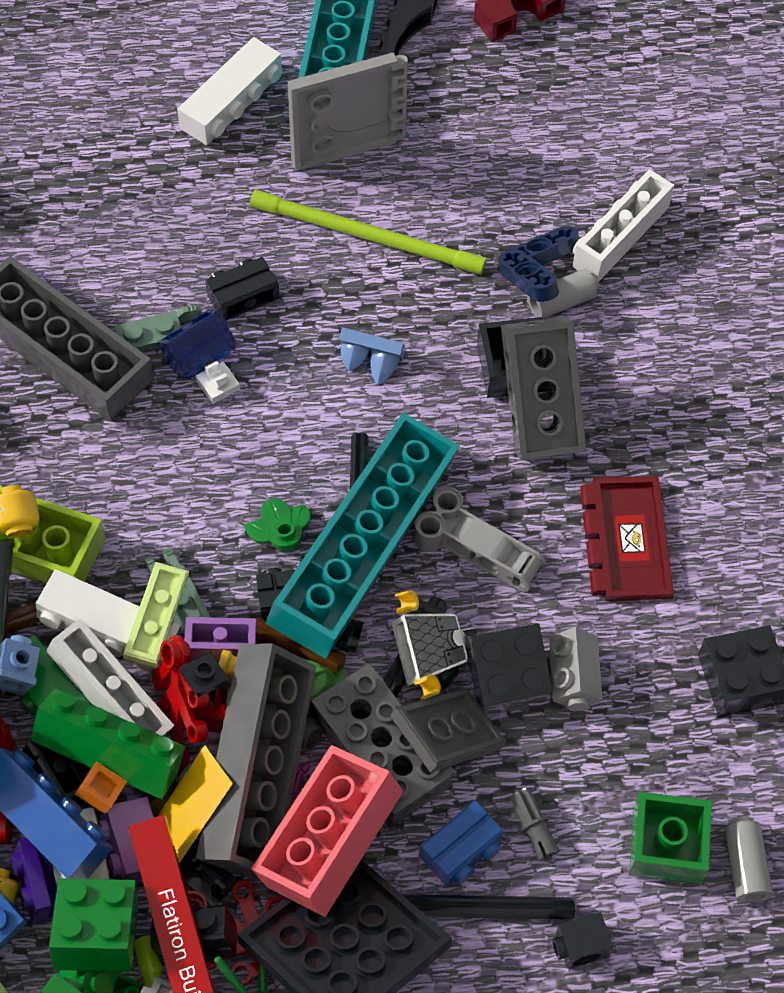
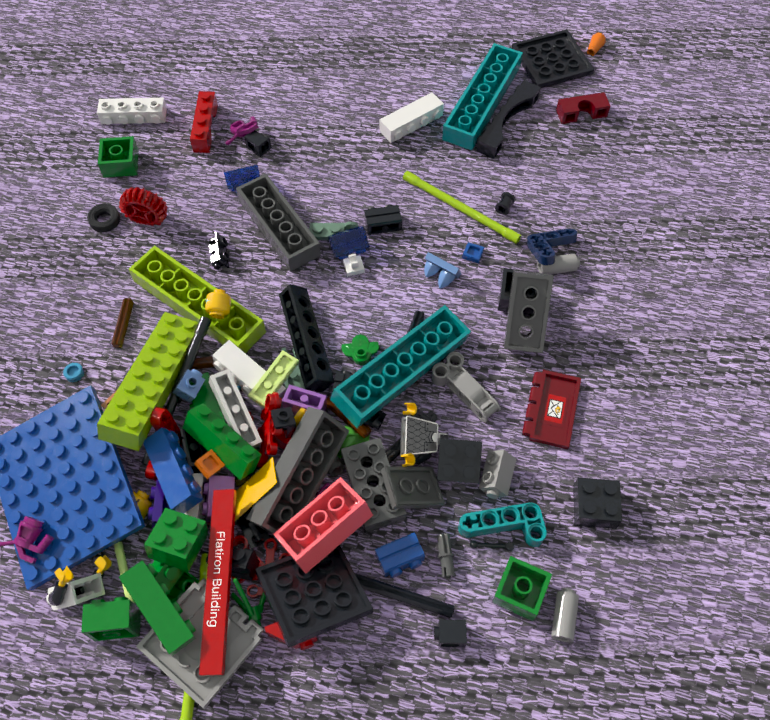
camera: 20 degrees right, 0 degrees up
light grey hinge [287,52,408,172] -> none
white brick [572,169,674,281] -> none
none -> black brick [279,284,334,392]
none -> teal beam [458,503,547,547]
none -> blue tile [462,242,485,264]
none -> black hinge [470,540,514,551]
none -> black bush [495,192,516,215]

